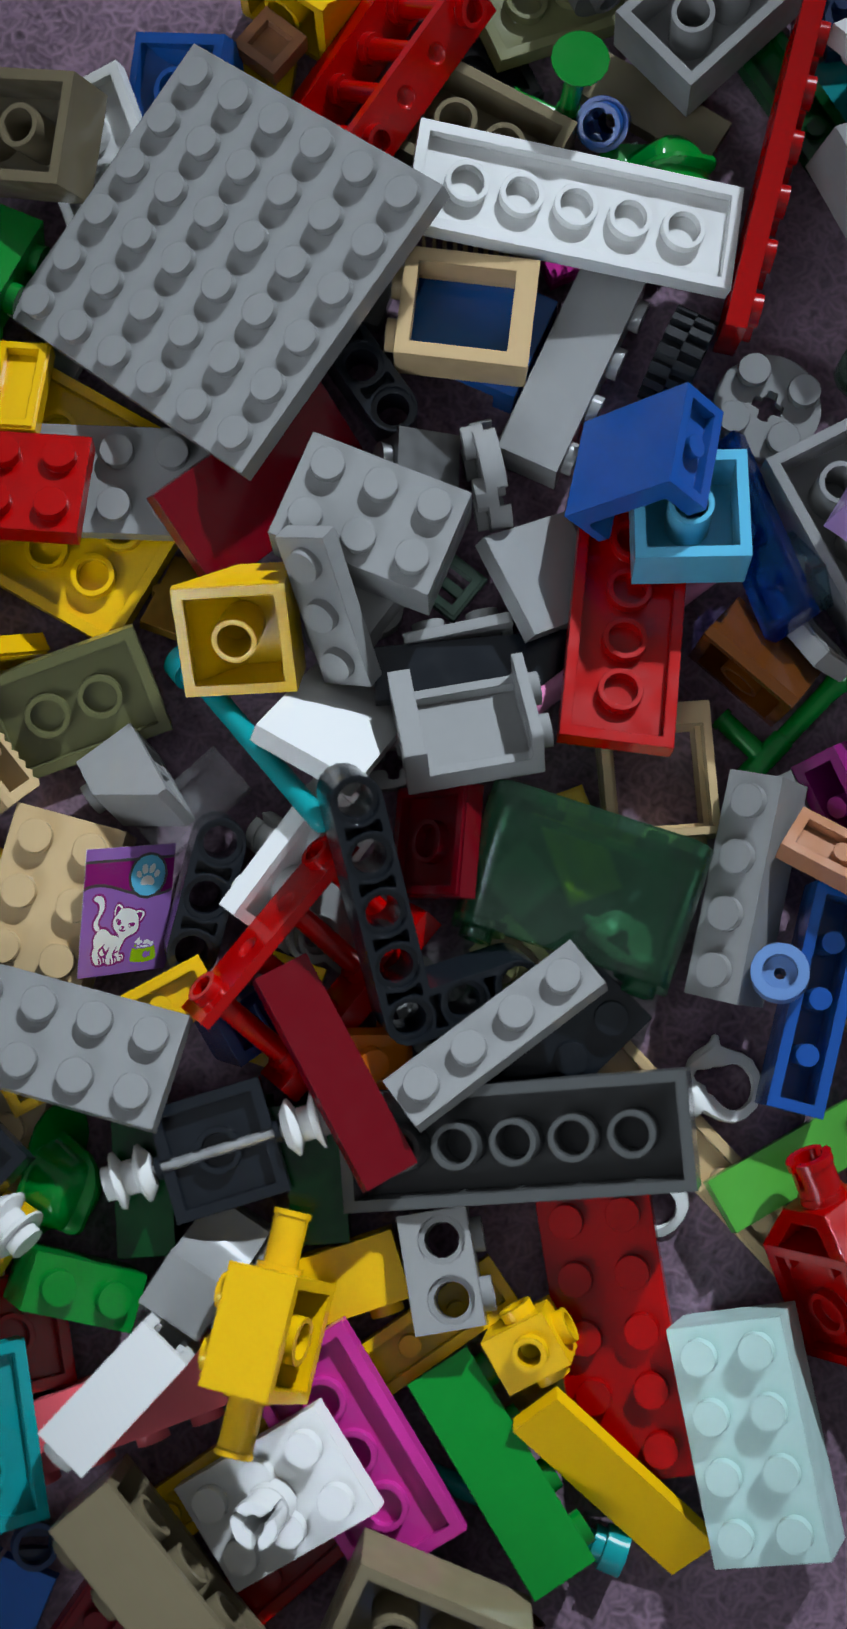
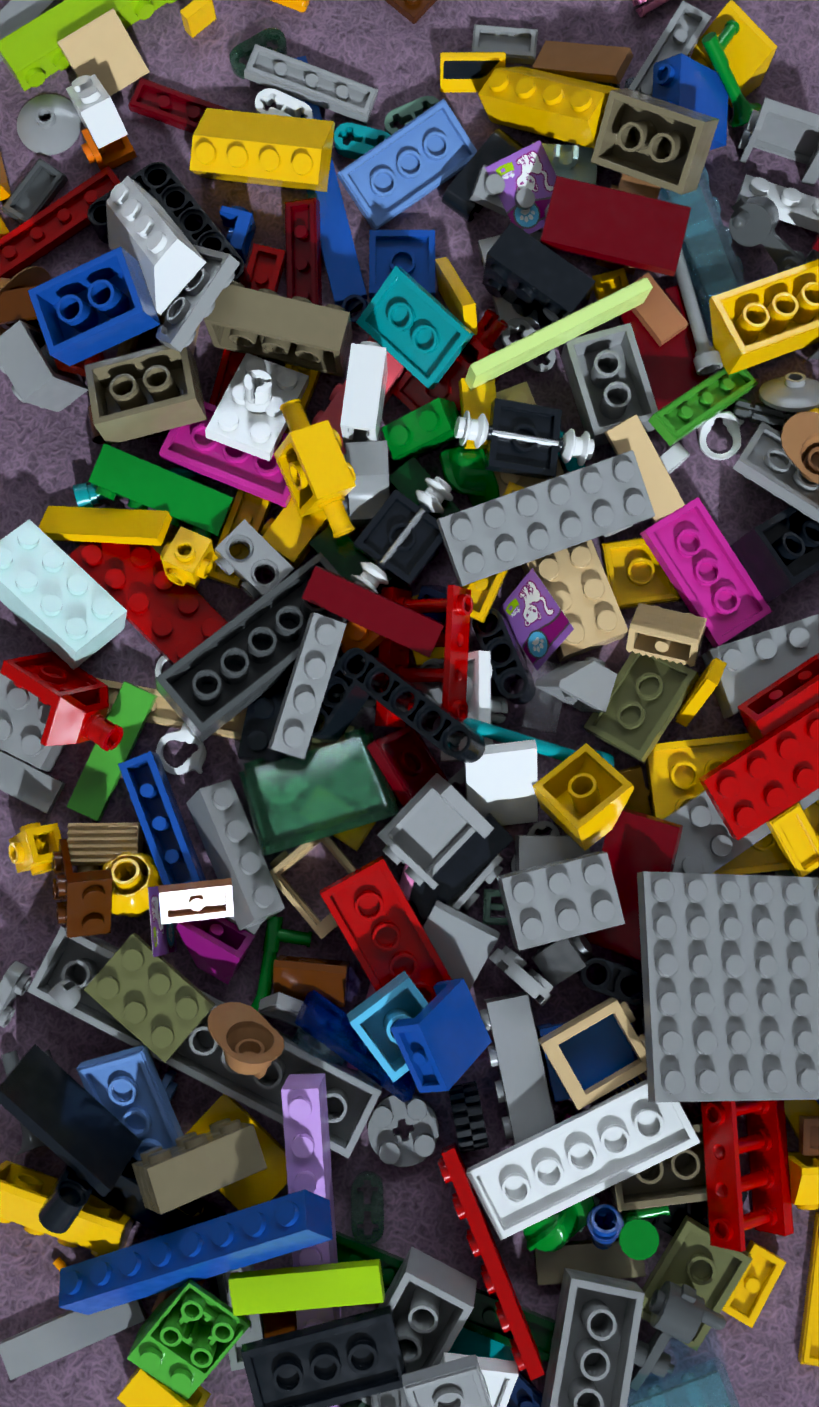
camera: 145 degrees right, 0 degrees up
light grey plate [275,525,382,687] -> none
medium blue tile [750,943,810,1004] -> none

